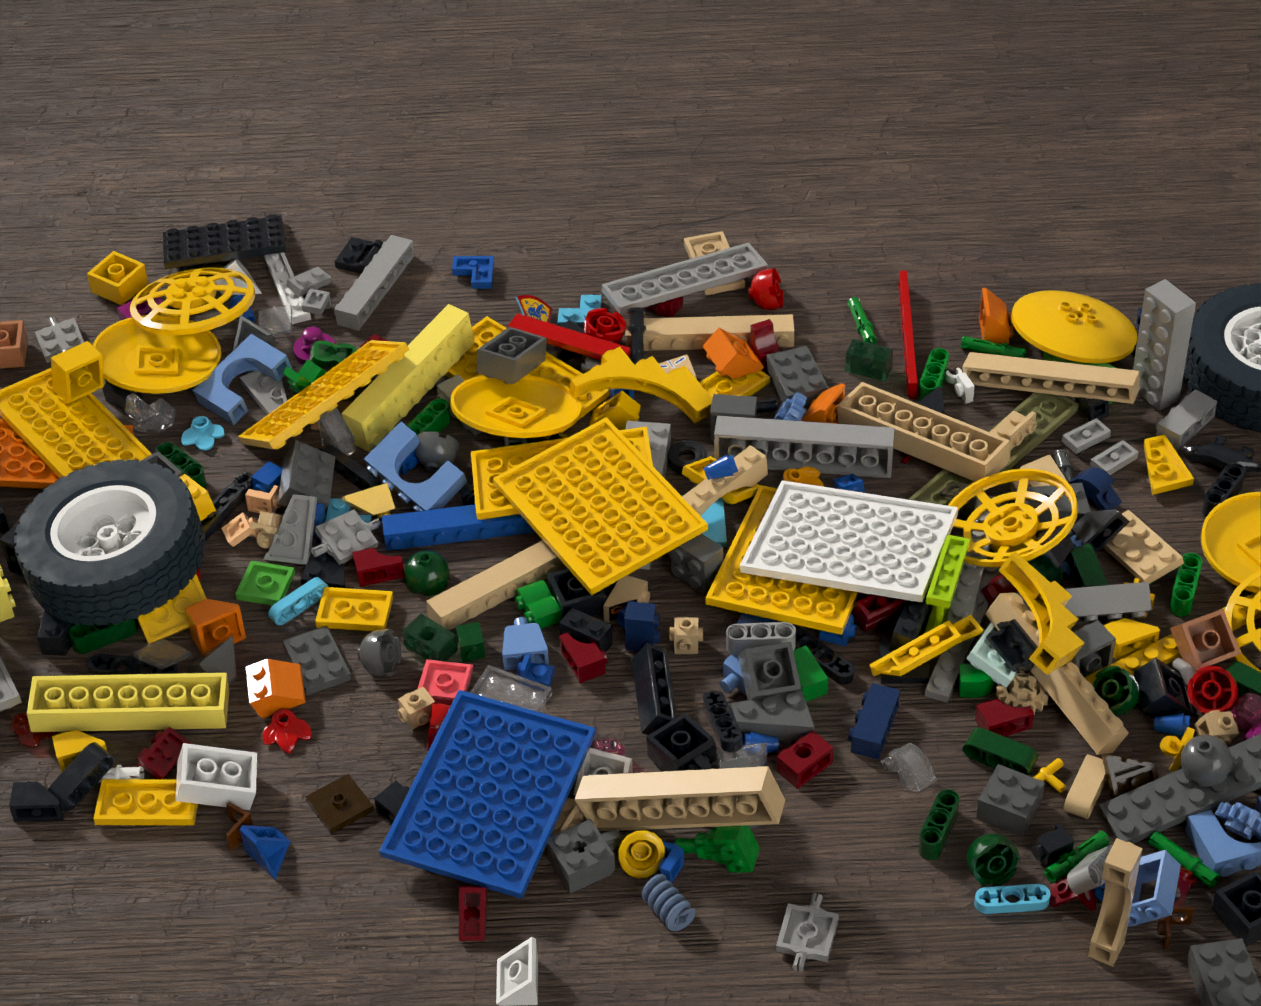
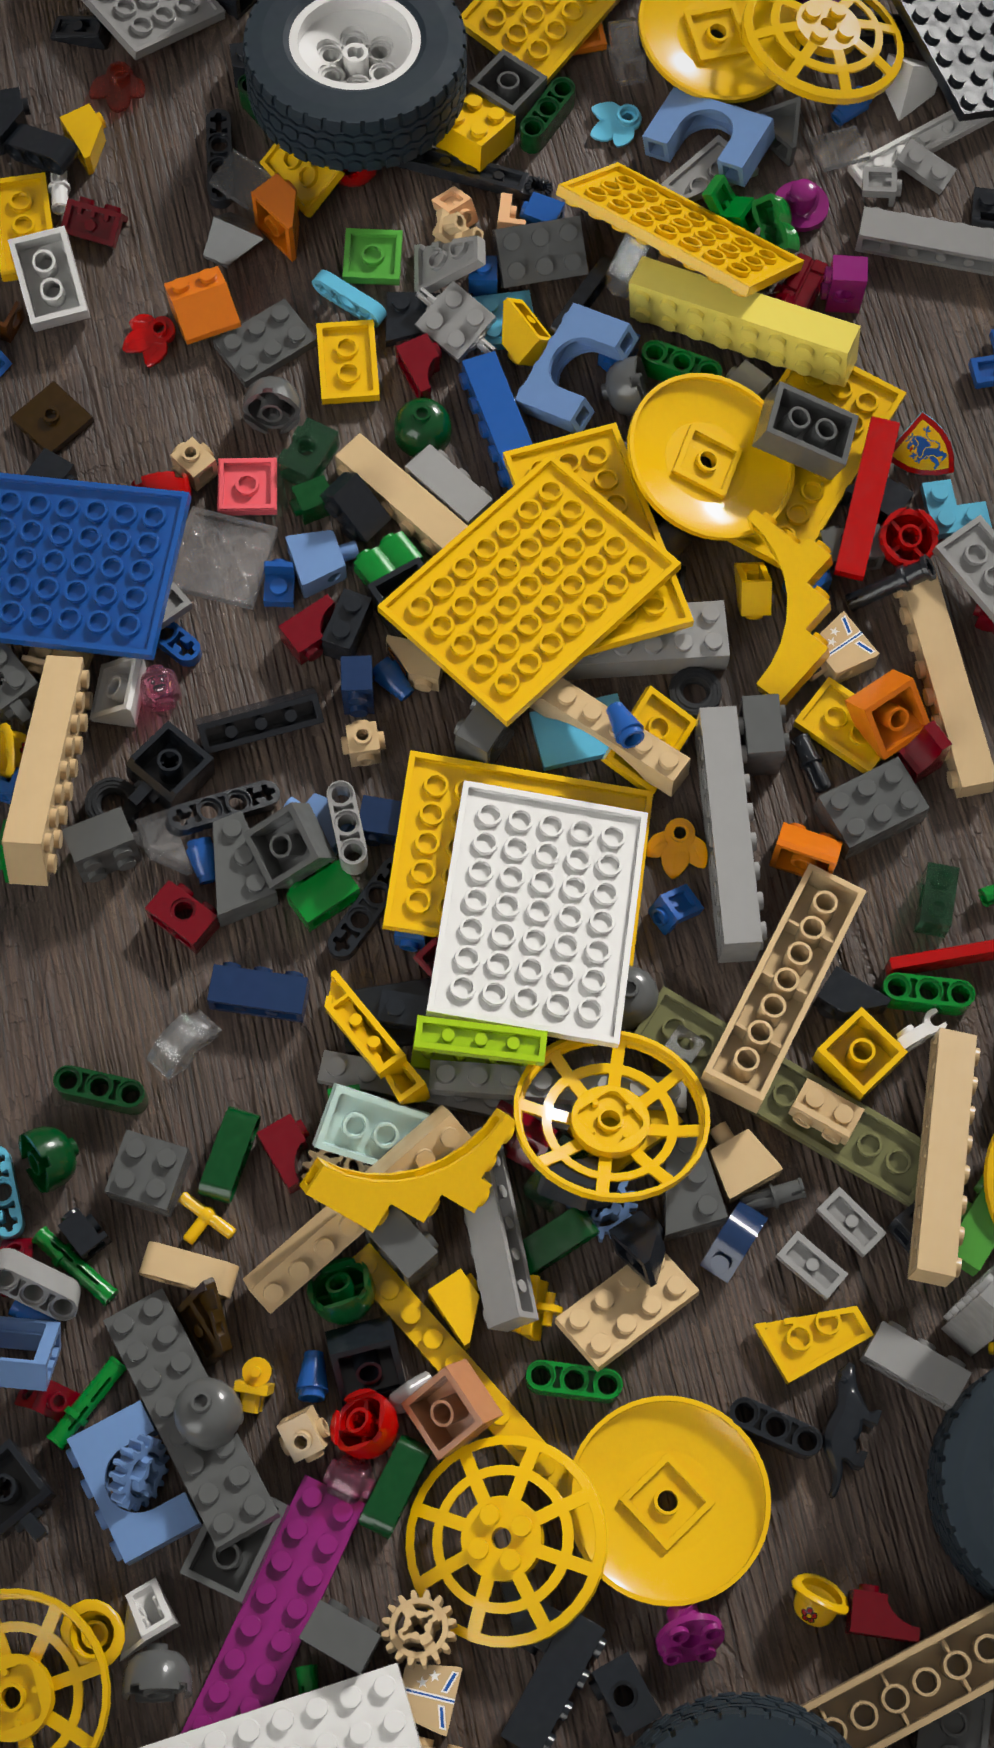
camera: 75 degrees right, 25 degrees up
light yellow brick [27,673,229,732] -> none
medium blue gear [774,392,807,421] -> none
black hinge [986,619,1038,672] -> none
none -> black brick [319,472,392,542]
none -> light grey brick [405,444,493,526]
none -> yellow brick [812,1007,908,1102]
none -> magenta brick [820,255,868,314]

